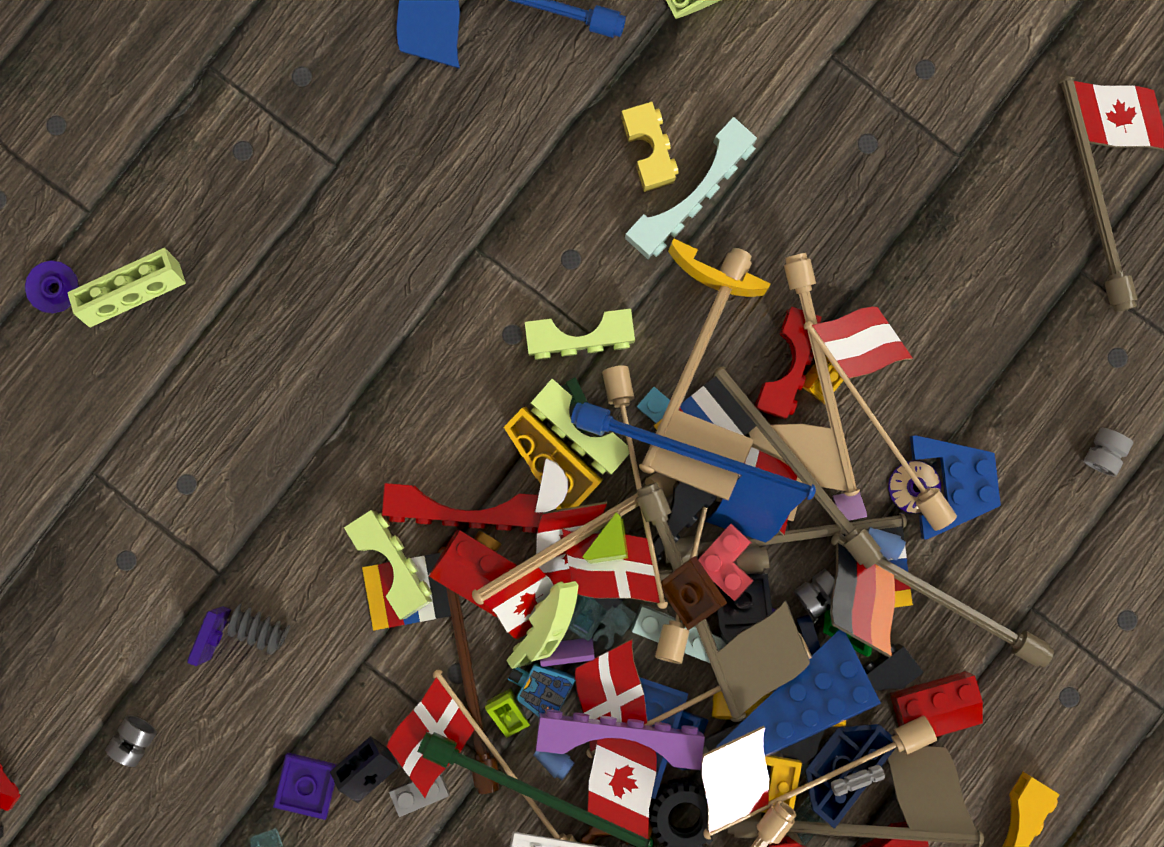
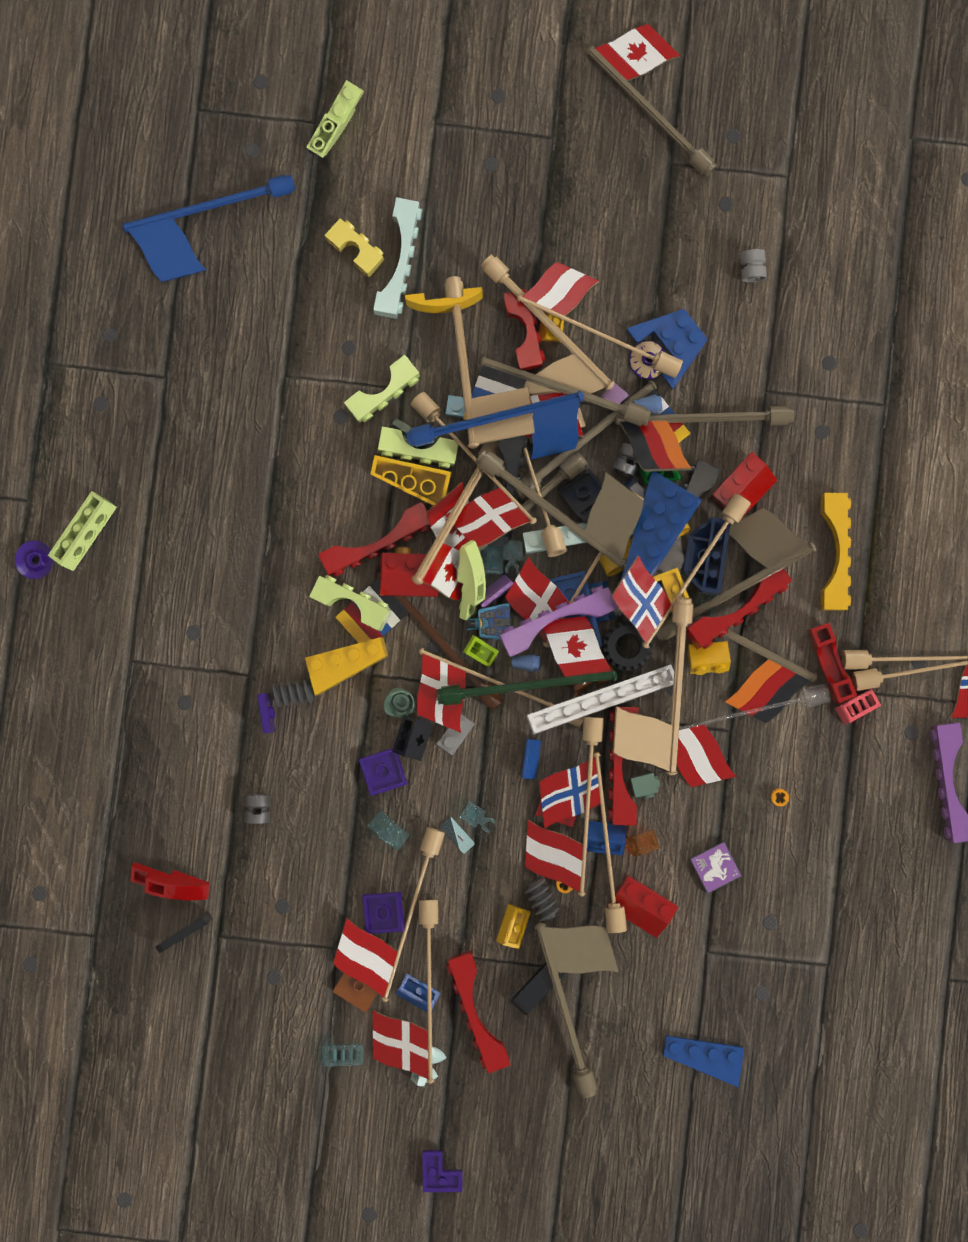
camera: 30 degrees left, 0 degrees up
white tile [535,458,568,512] -> none
lime slope [583,513,628,564] -> none
reddish brown plate [661,556,727,630] -> none
coral plate [698,524,754,601] -> none
light grey axle [831,765,885,796] -> none
none -> yellow wedge [305,637,388,696]
none -> sand green hair [383,687,417,718]

